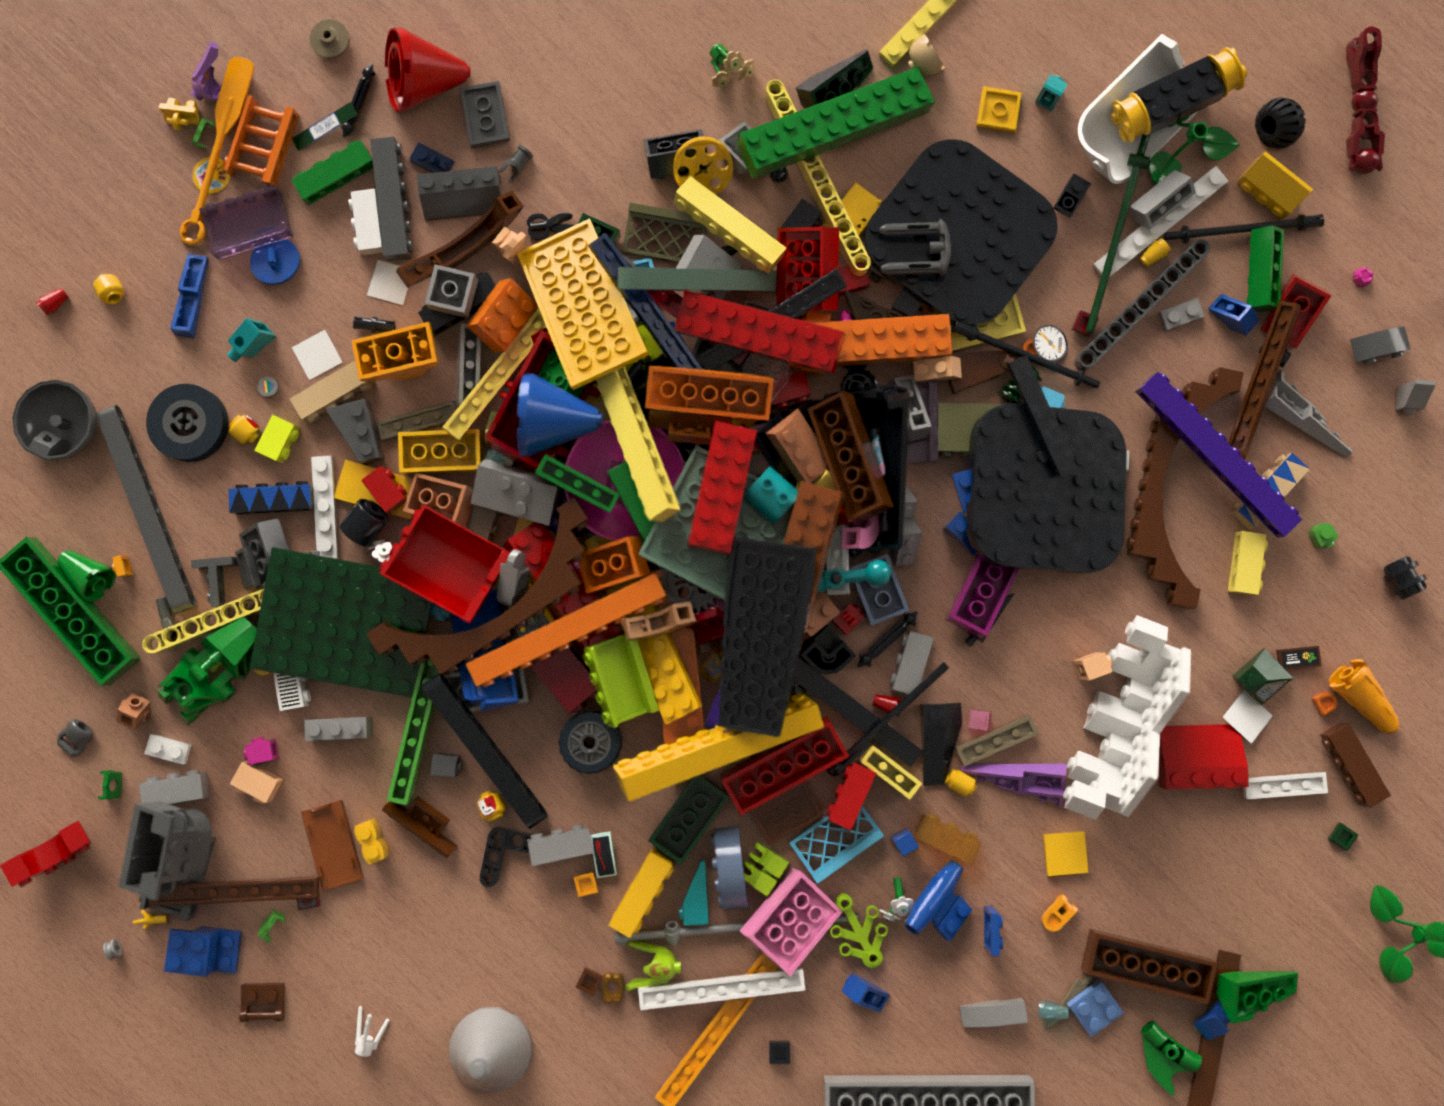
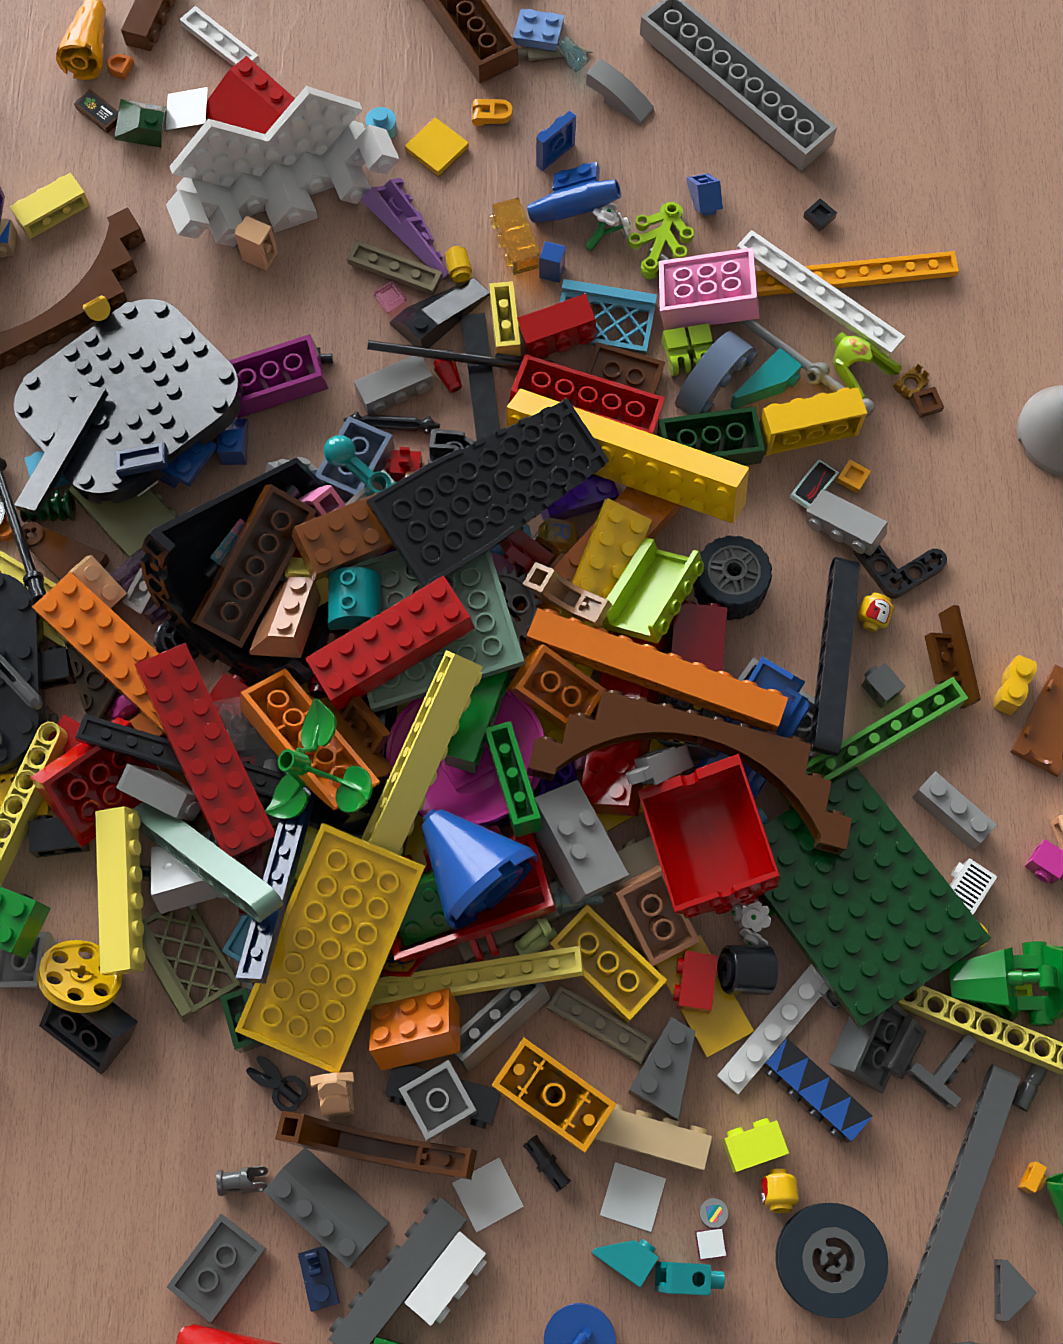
camera: 135 degrees left, 15 degrees down
none -> yellow brick [82,295,110,321]
none -> dark blue tile [115,442,168,477]
none -> light grey slope [116,764,200,822]
none -> green plant [265,698,373,819]
none -> medium azure piece [365,107,397,138]
none -> teal slope [591,1239,659,1287]
none -> white tile [694,1227,728,1261]
none -> dark grey slope [994,1259,1036,1321]

